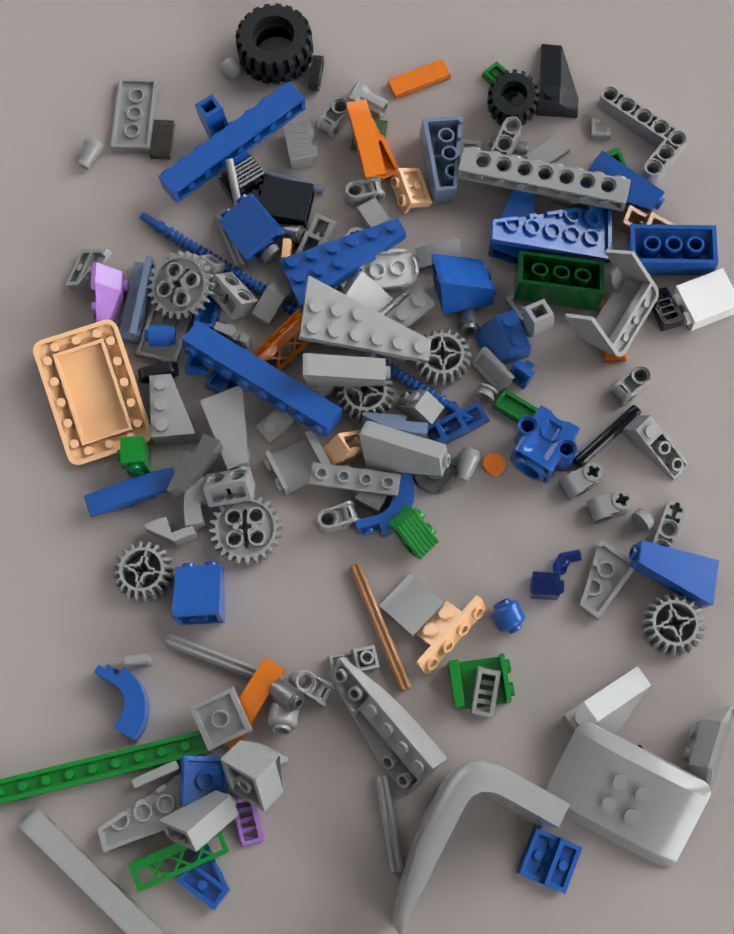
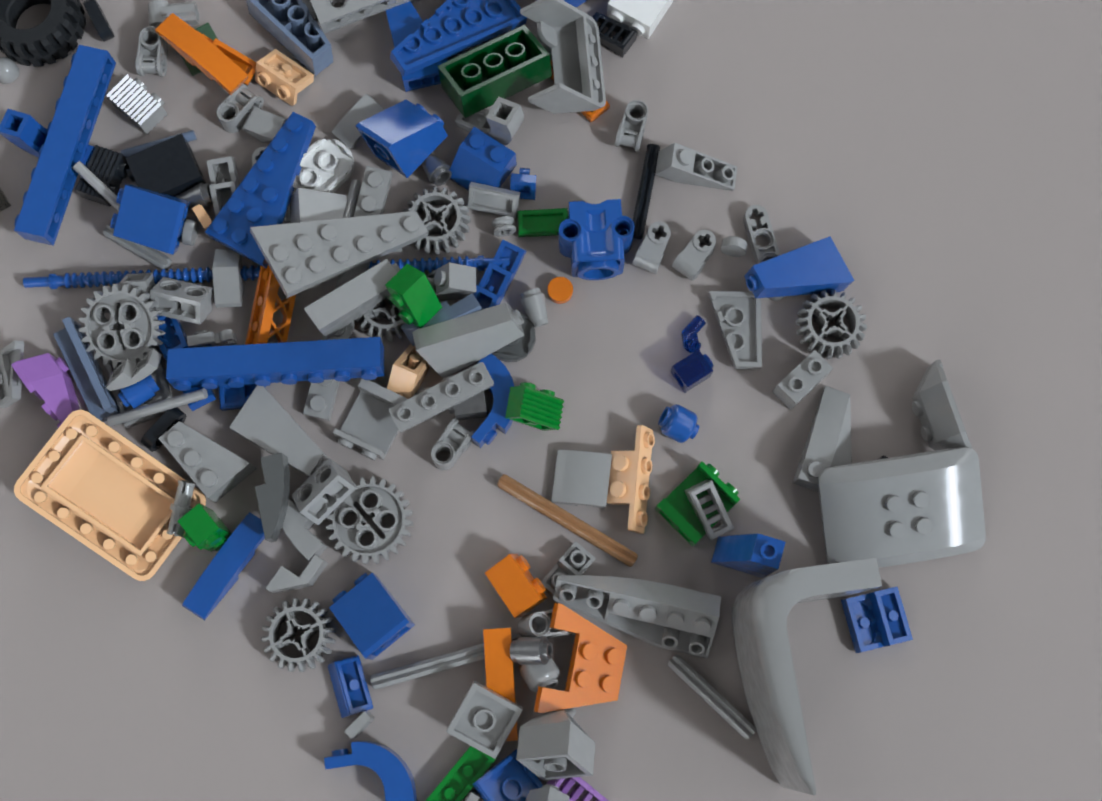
camera: 40 degrees left, 5 degrees up
none -> light grey slope [106,348,162,391]
none -> light grey bar [107,388,208,427]
none -> light grey pin [166,480,196,537]
none -> blue slope [328,655,374,718]
none -> green brick [385,263,442,328]
none -> orange brick [485,554,547,618]
none -> orange wing [534,603,627,713]
none -> blue slope [711,533,786,578]
none -> light grey brick [772,350,833,410]

